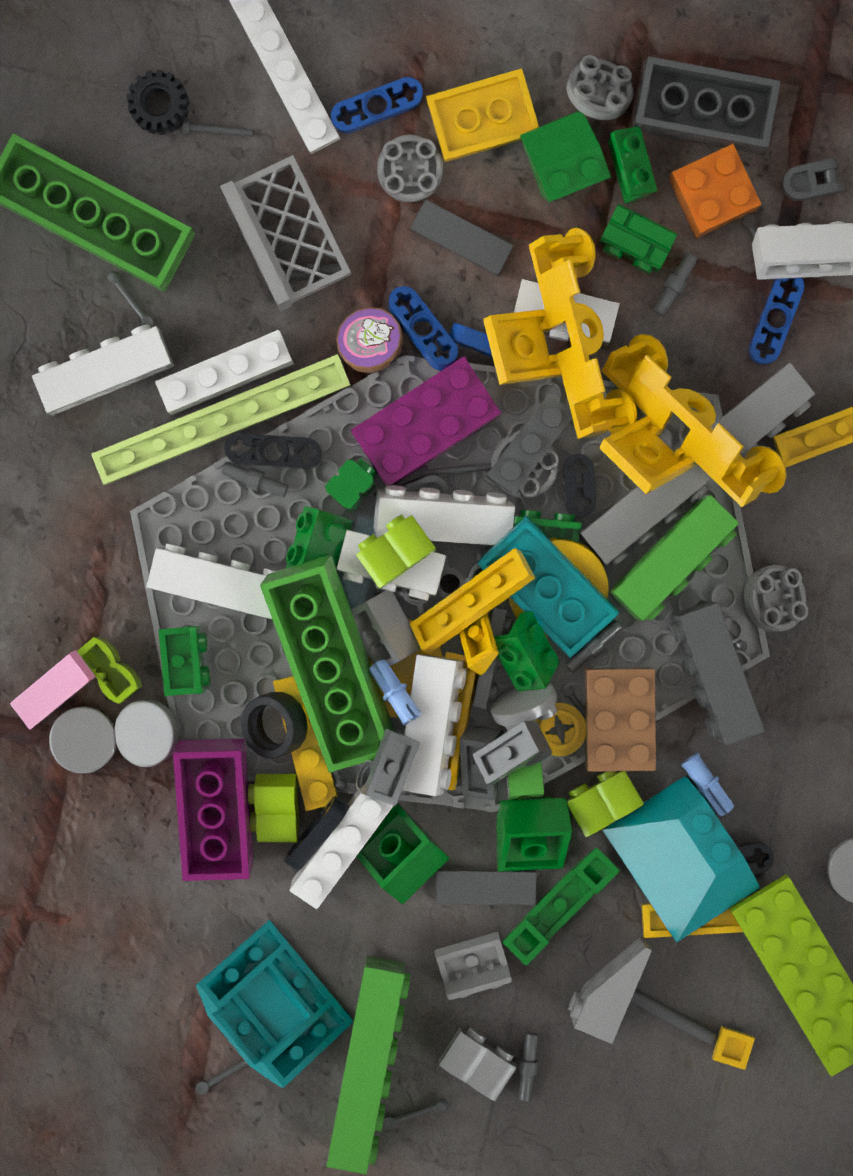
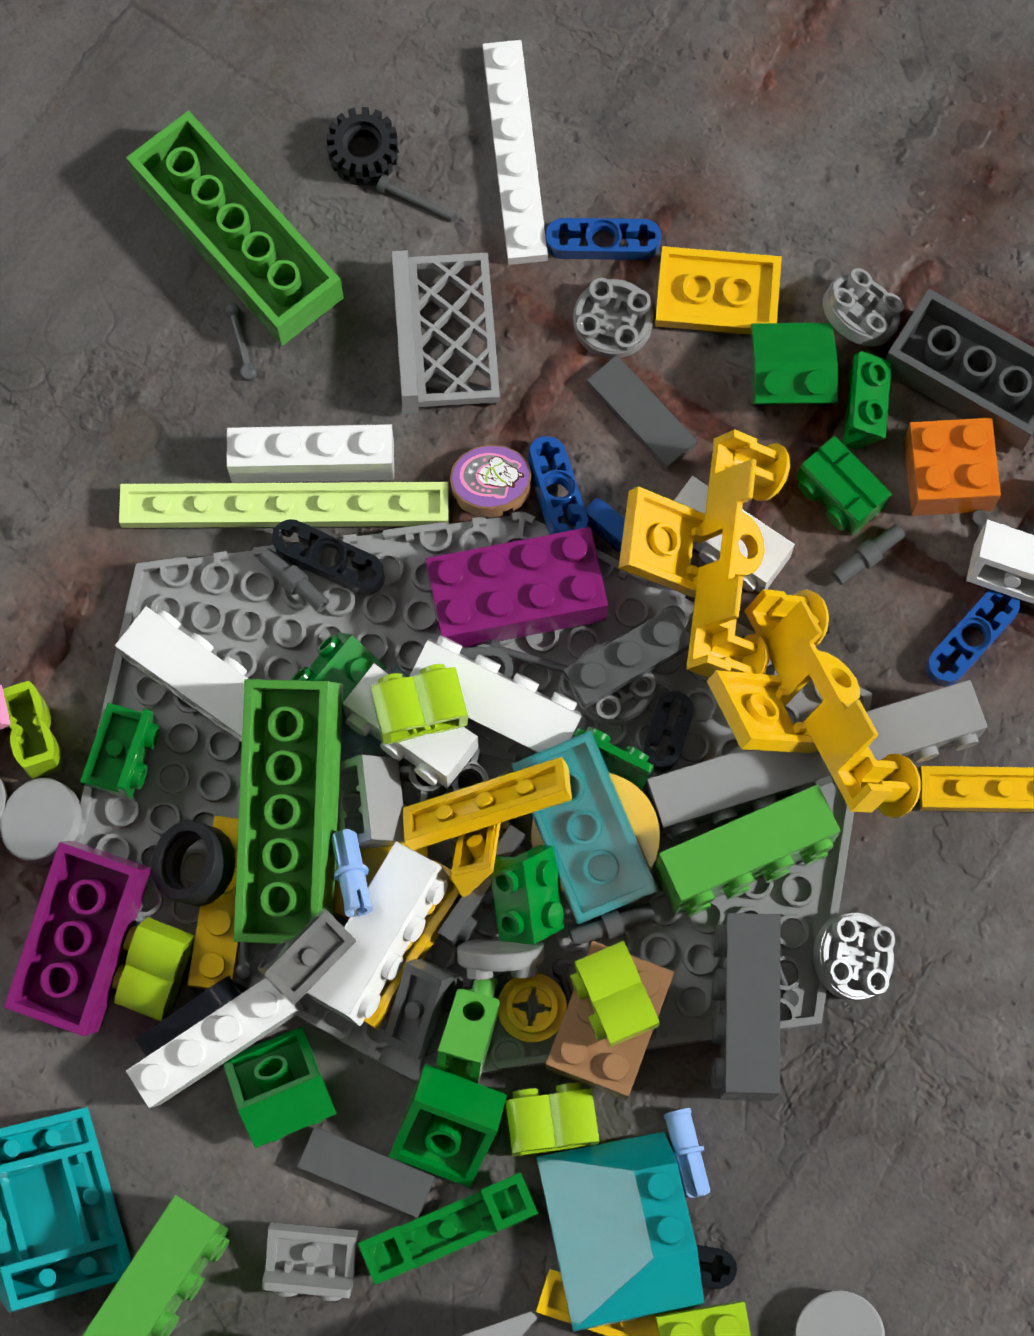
camera: 25 degrees right, 15 degrees down
white brick [32,324,175,416] -> none
green brick [324,458,377,513] -> none
plate [472,721,552,785] -> none
none -> lime brick [570,941,660,1048]

